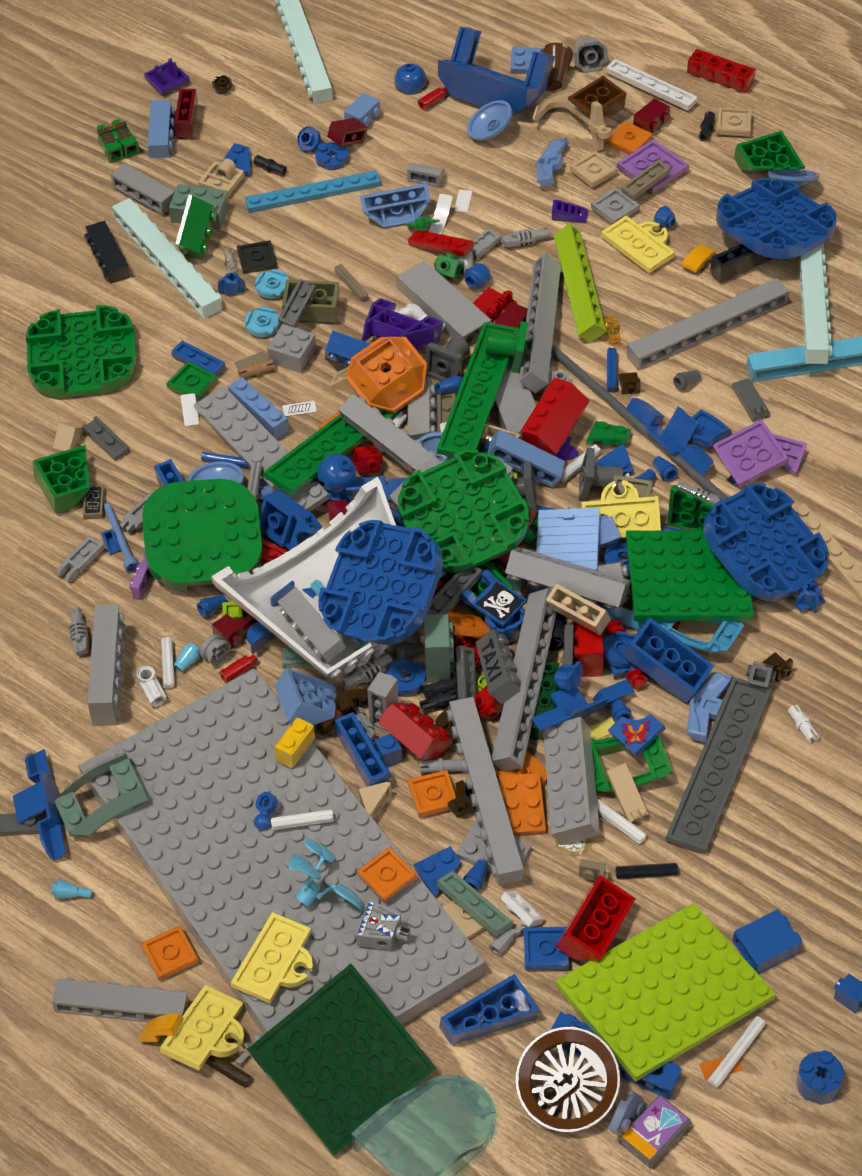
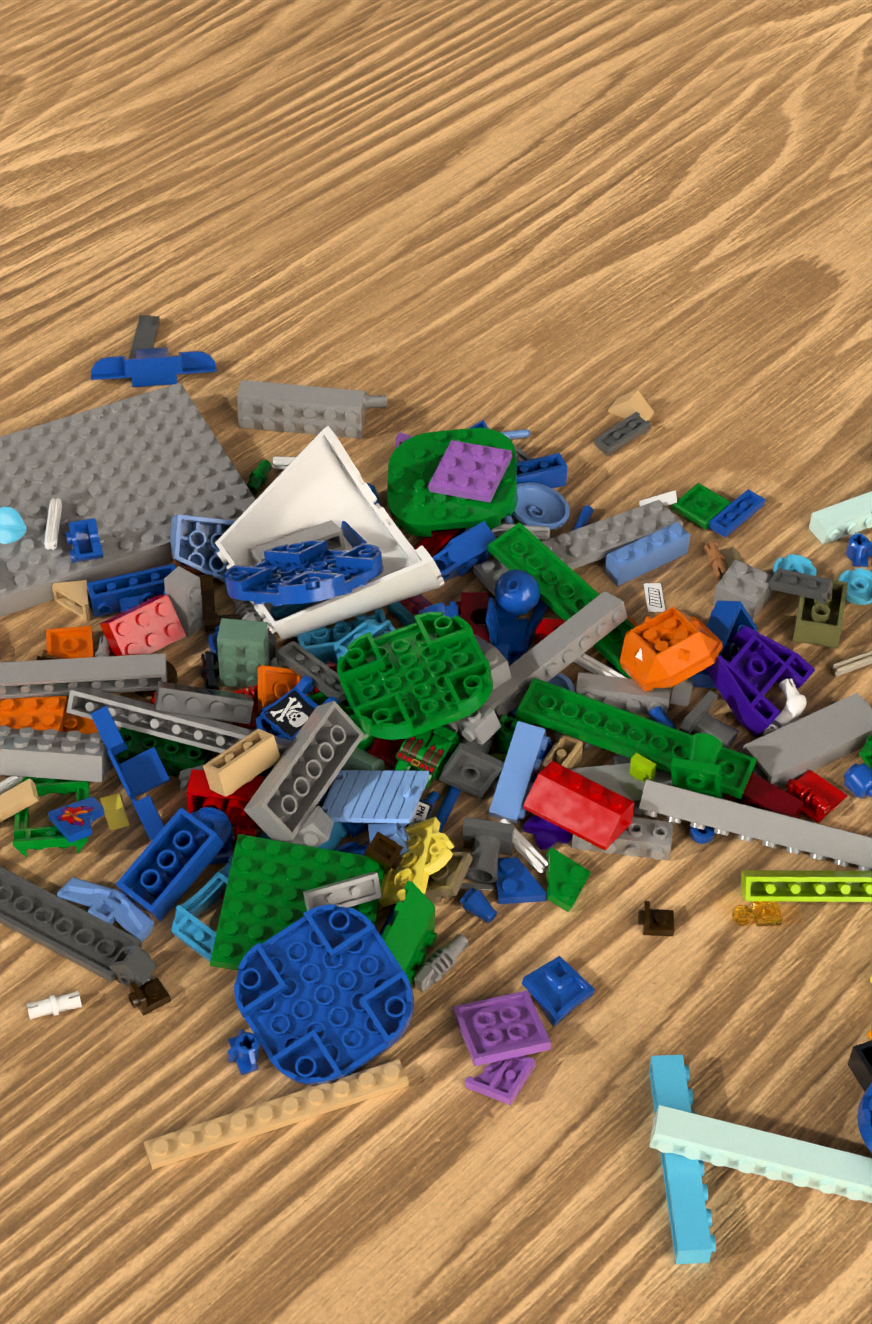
camera: 95 degrees right, 5 degrees down
green plate [25,305,137,398] -> none
green wedge [33,445,90,513] -> none
medium azure cone [51,878,92,899] -> none
sand green wedge [55,752,149,838] -> none
light grey hinge [56,536,105,583] -> none
tile [83,485,104,519] -> none
white piece [137,666,167,707] -> none
blue plate [254,792,278,831] -> none
yellow brick [274,717,315,768] -> none
black pin [419,689,458,714] -> none
dark grey plate [456,645,477,700] -> none
dark grey piece [551,344,729,500] -> none
blue piece [554,661,584,691] -> none
blue axle [607,347,617,392] -> none
blue cone [609,698,632,722] -> none
blue piece [626,397,714,476] -> none
light grey brick [627,278,789,371] -> none
blue cone [652,456,678,481] -> none
dark grey cone [673,370,701,390] -> none
dark grey hinge [732,378,770,422] -> none
none -> blue cylinder [66,518,103,563]
none -> green pin [246,460,272,495]
none -> light grey plate [303,872,382,911]
none -> dark brown bracket [364,832,403,875]
none -> medium lavender plate [428,440,512,503]
none -> lime plate [629,753,657,783]

